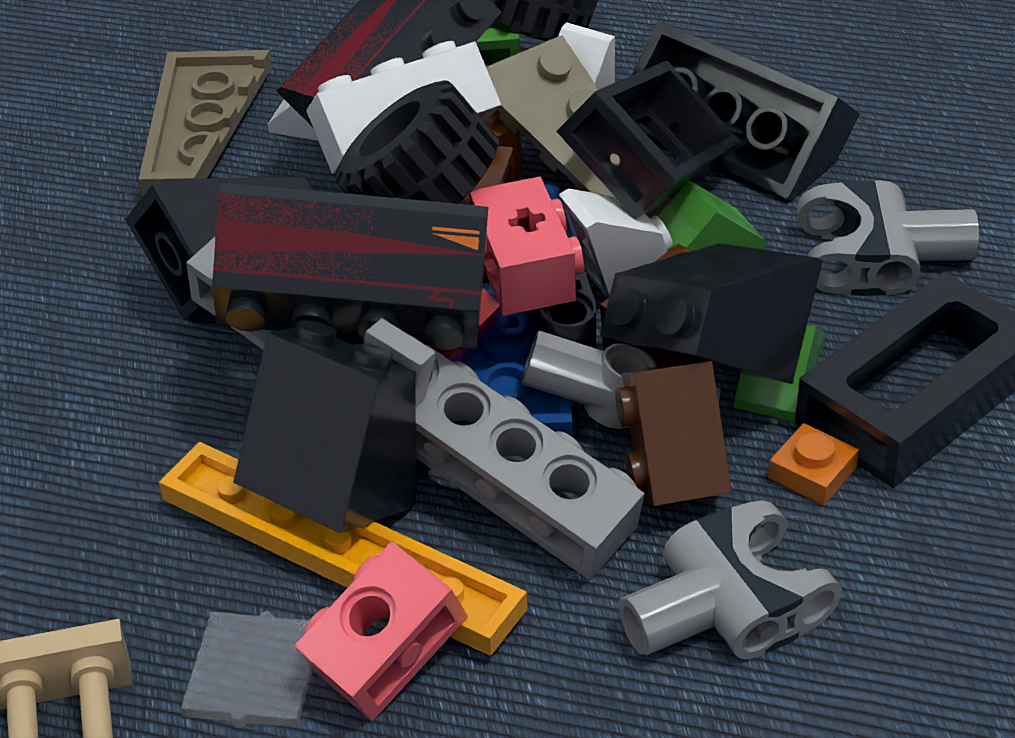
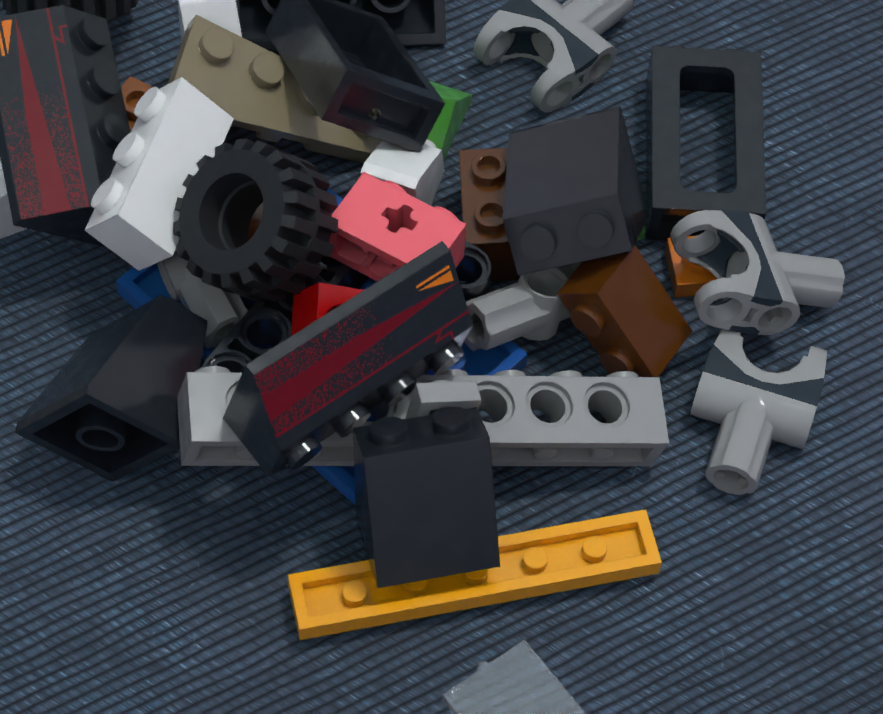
camera: 50 degrees left, 15 degrees up
coral brick [294,541,468,722] -> none
none -> light grey connector [670,210,845,335]

